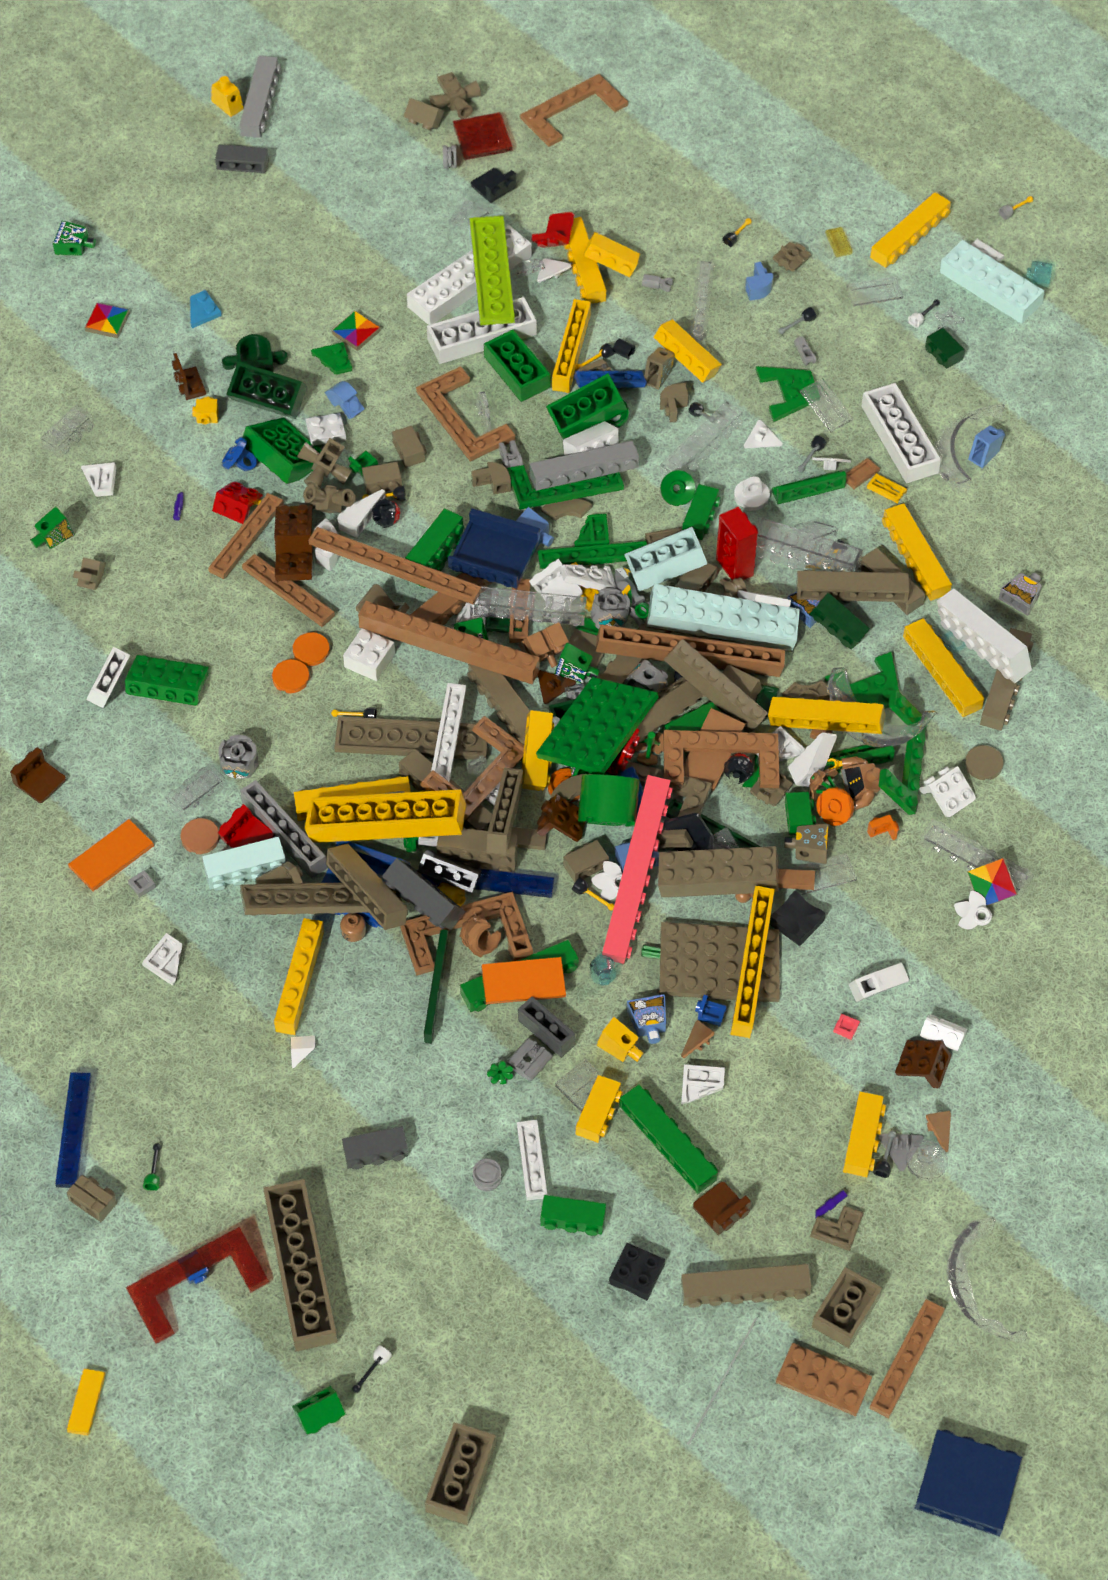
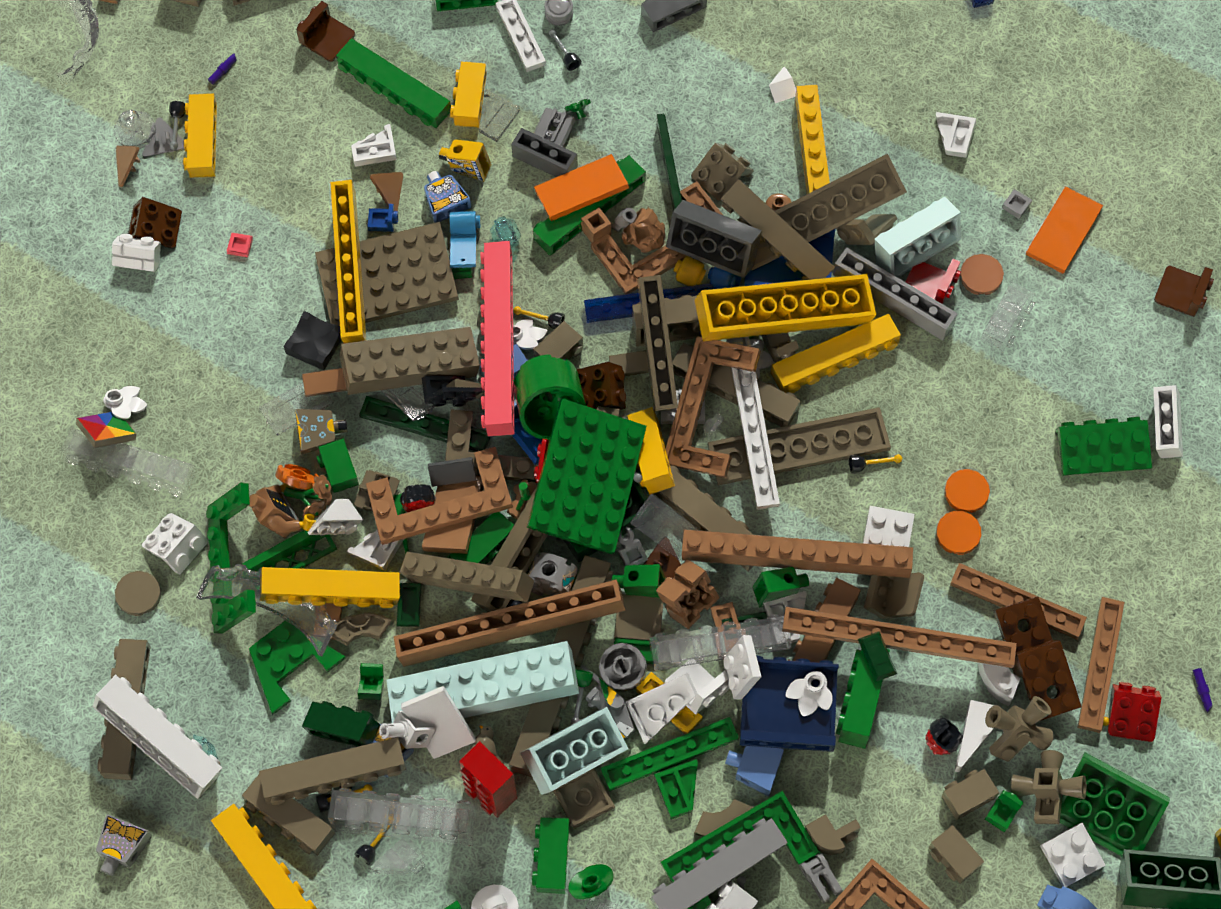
camera: 165 degrees right, 10 degrees up
light grey brick [218,735,258,779] -> none
blue tile [221,437,257,471] -> none
black hinge [362,486,406,501] -> none
black brick [417,850,482,892] -> none
dark tan brick [722,664,762,700] -> none
dark tan tile [810,1206,863,1251] -> none
white slope [848,963,910,1003] -> none
orange bracket [867,815,899,840] -> none
yellow brick [903,618,984,717] -> none
none -> green bracket [358,663,384,700]
none -> white bracket [379,711,435,749]
none -> dark grey tile [428,457,476,487]
none -> dark azure door [450,211,481,268]
none -> black hinge [549,29,582,71]
none -> light grey bar [611,208,637,232]
none -> clear piece [630,494,700,562]
none -> dark tan bracket [691,143,754,201]
none -> white plate [724,635,761,699]
none -> white plate [786,671,833,717]
none -> dark green tile [858,631,898,682]

